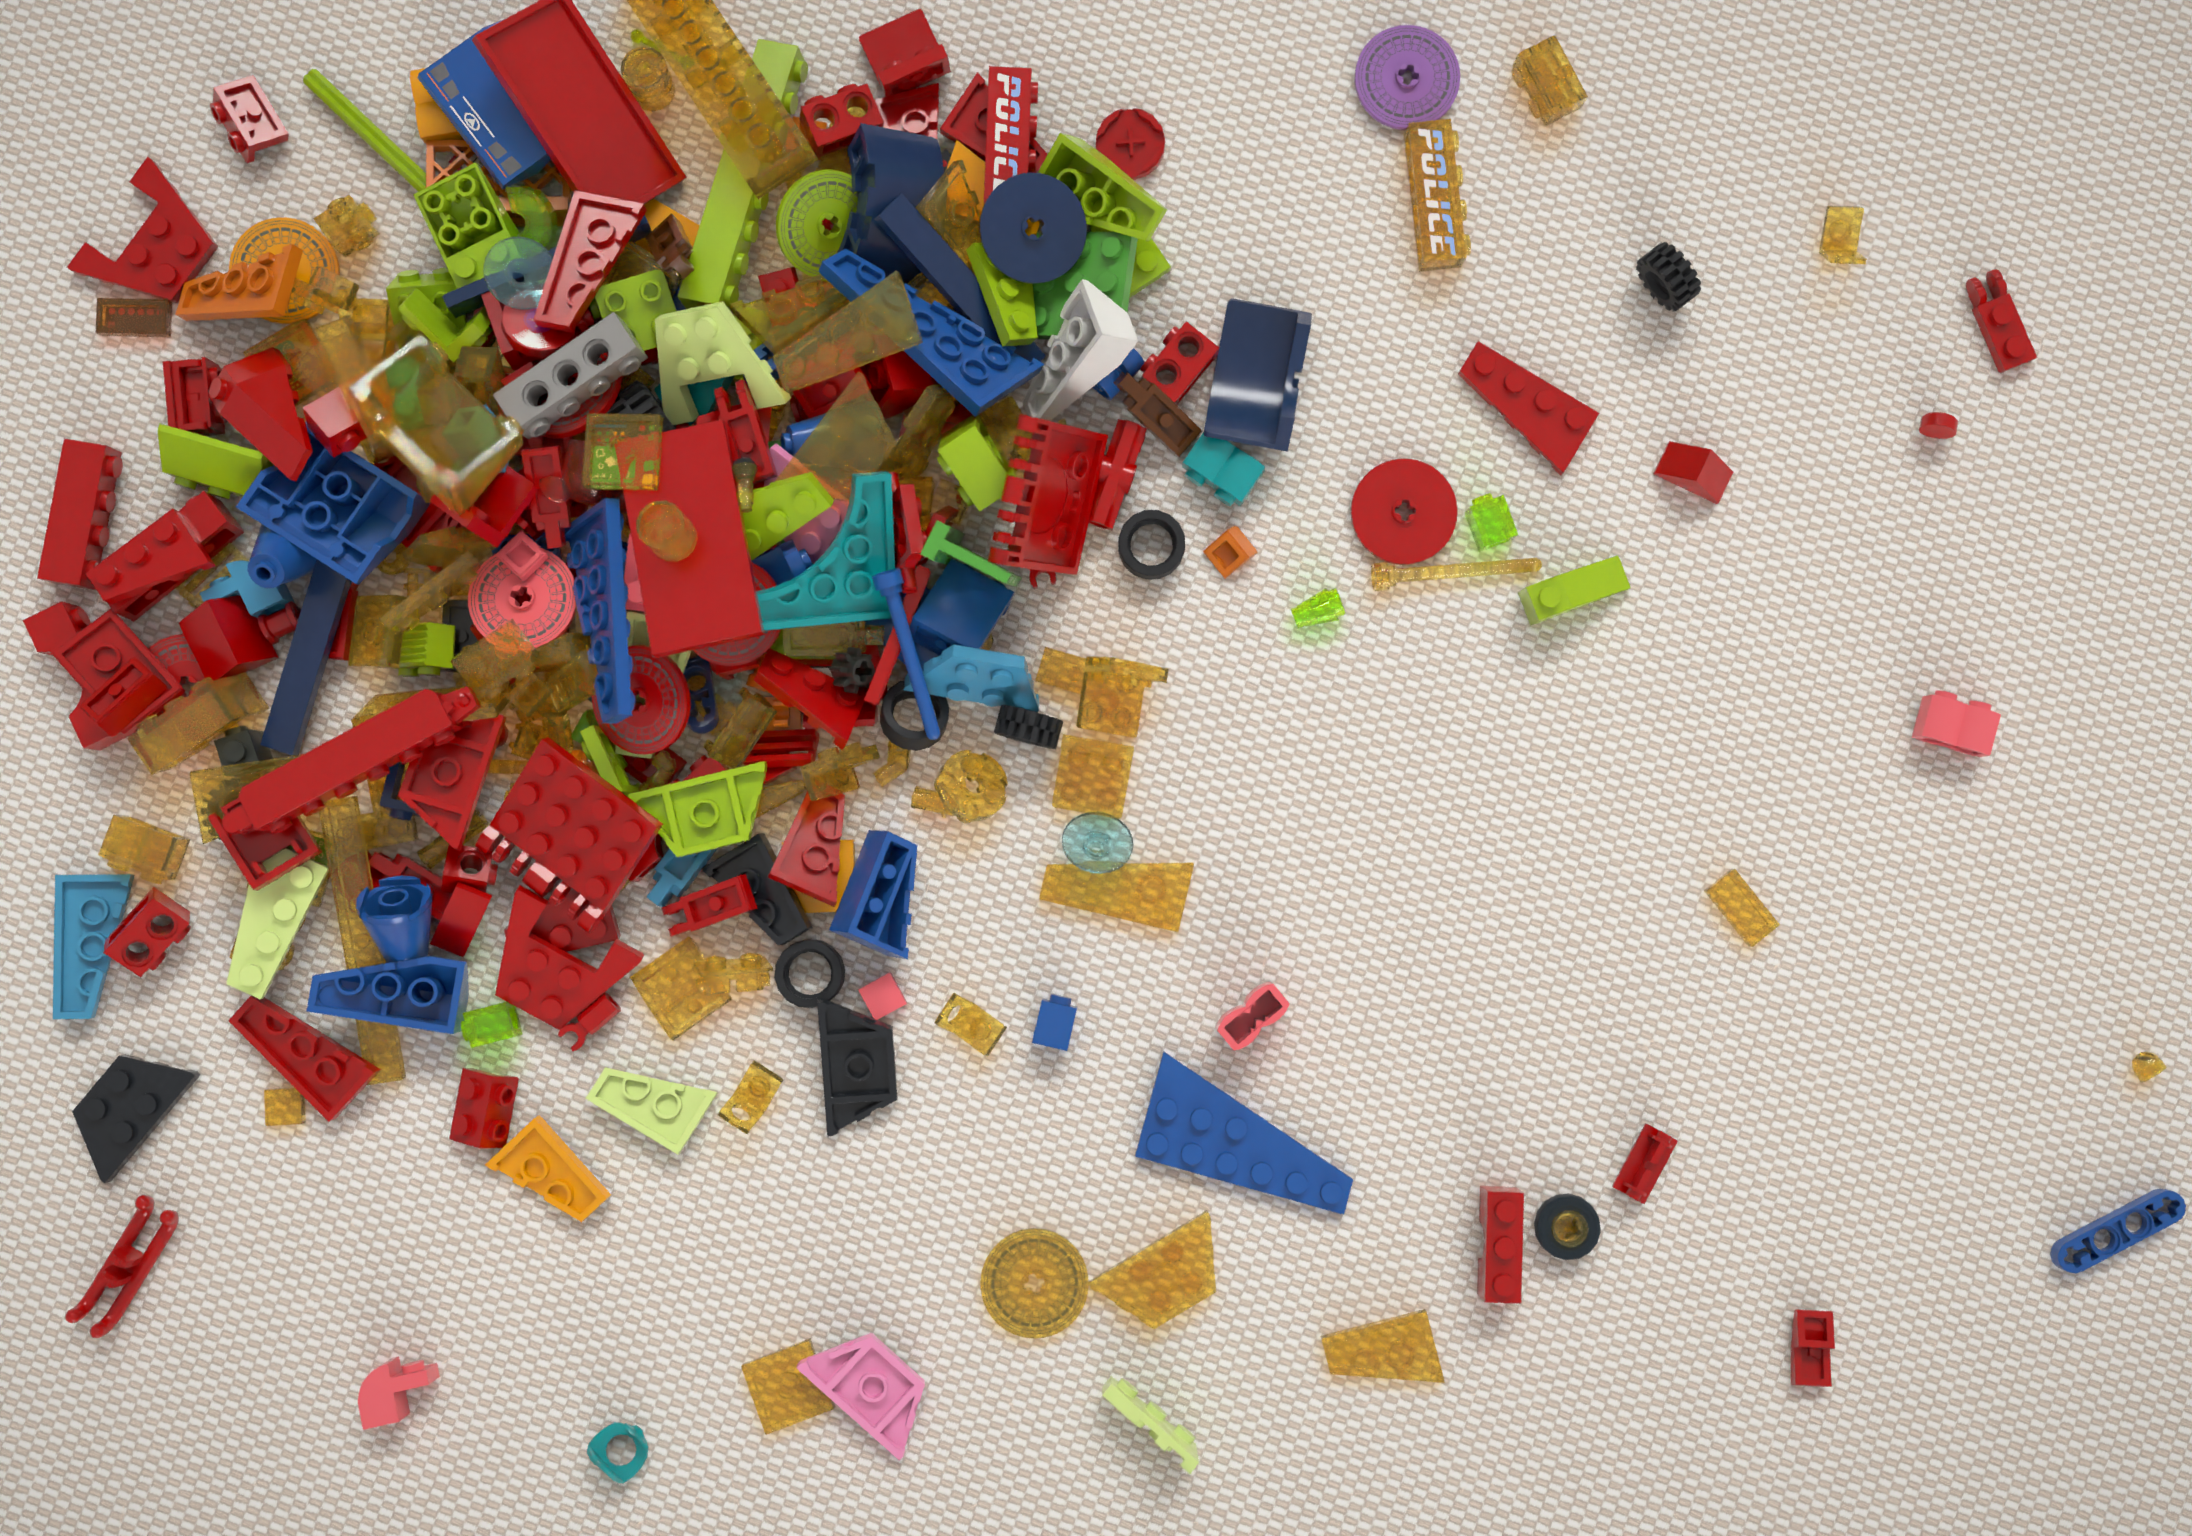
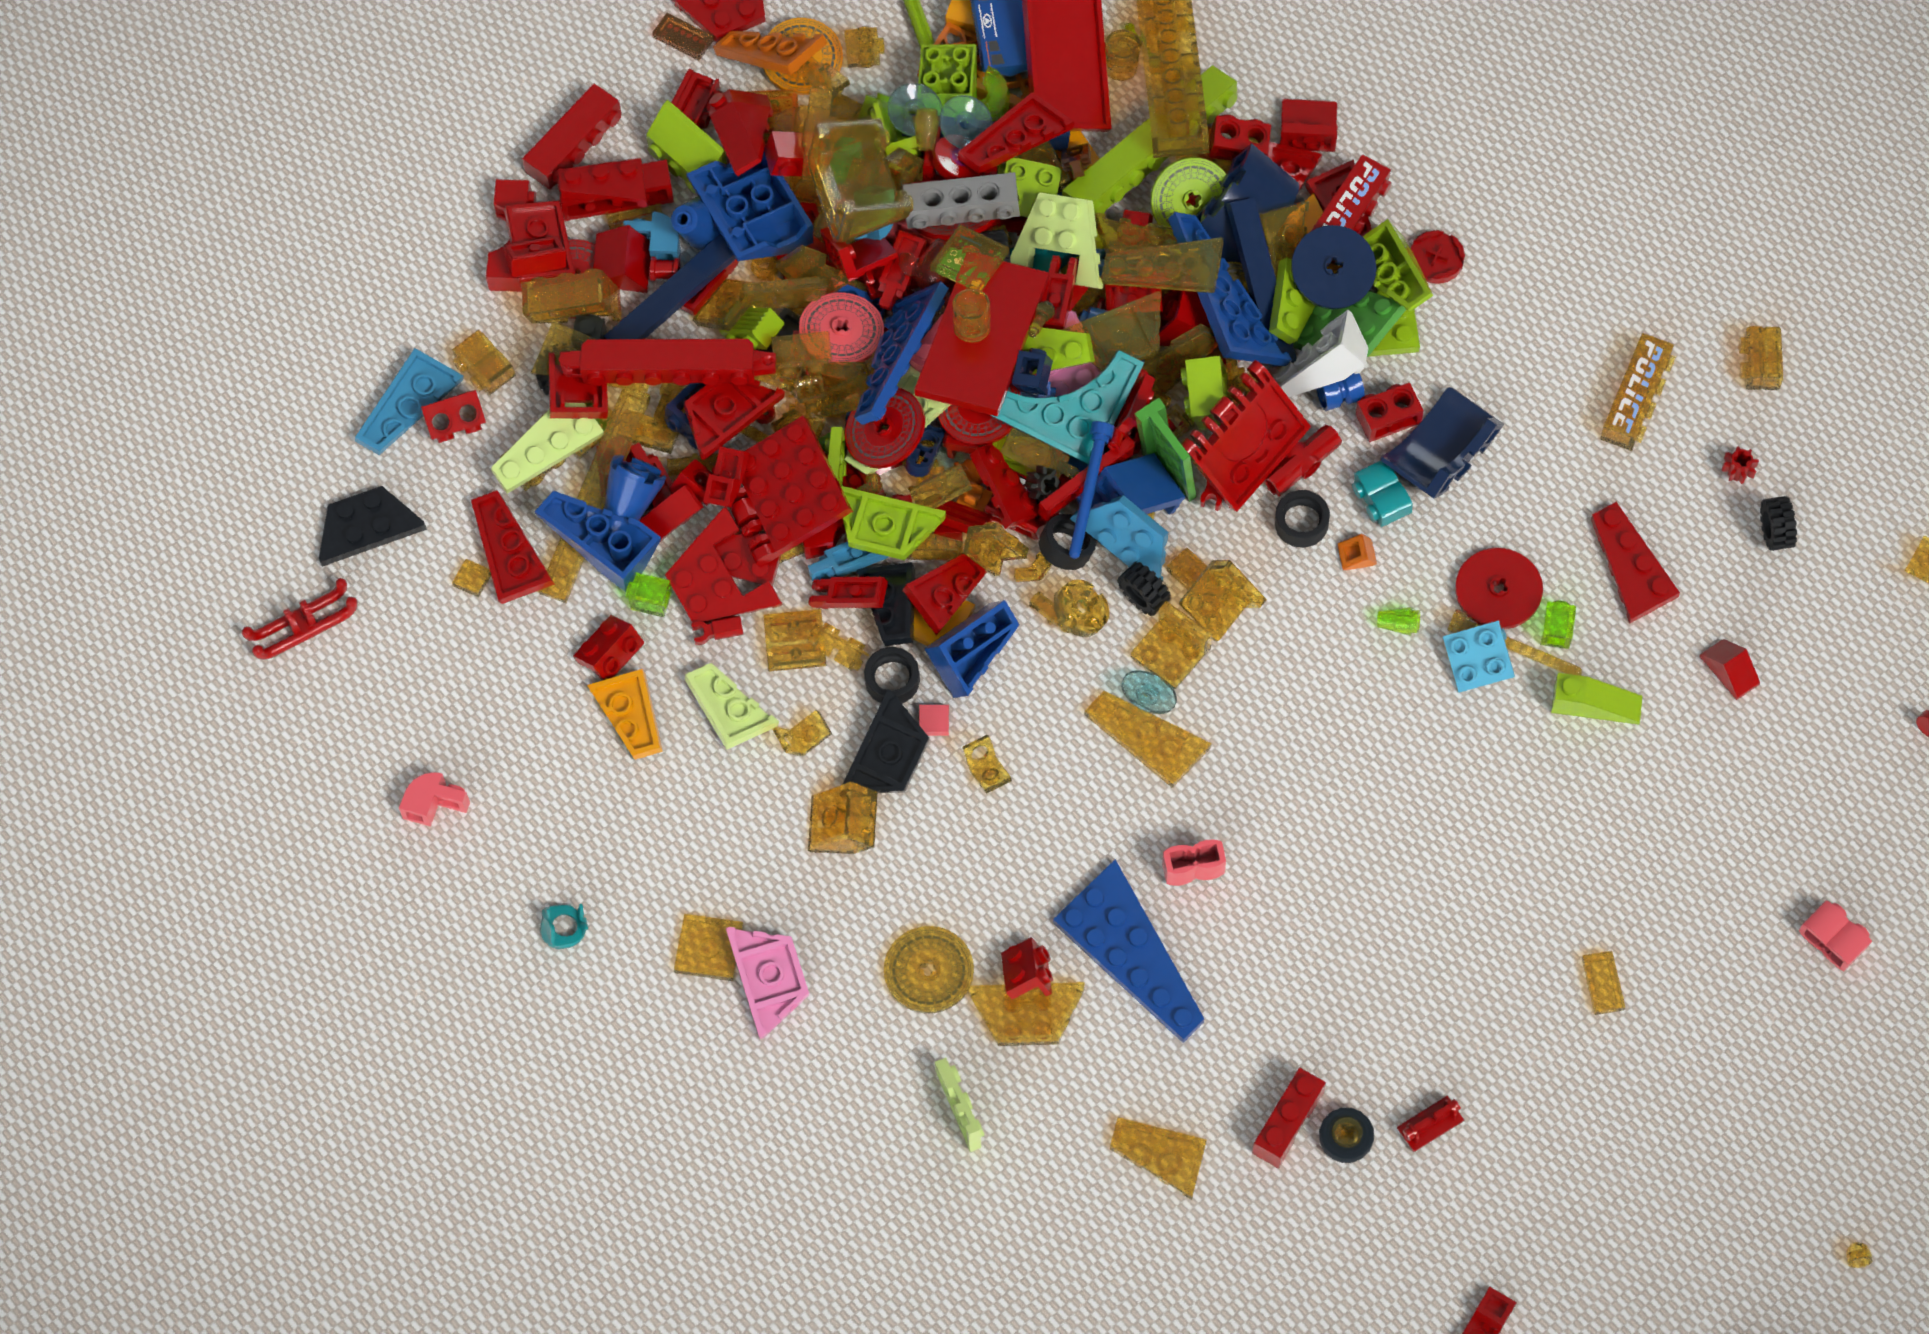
camera: 30 degrees right, 20 degrees down
coral tile [496,530,549,582] -> none
blue brick [1032,994,1077,1051] -> none
reddish brown hinge [1113,372,1202,457] -> none
medium lavender piece [1355,25,1460,130] -> none
none -> red slope [703,446,750,508]
none -> clear yellow slope [808,782,877,854]
none -> clear light blue dish [887,83,943,137]
none -> clear yellow cone [913,108,941,151]
none -> red bracket [1001,937,1053,1000]
none -> dark blue brick [1012,348,1053,395]
none -> medium azure hinge [1443,620,1515,693]
none -> red gear [1721,446,1759,484]

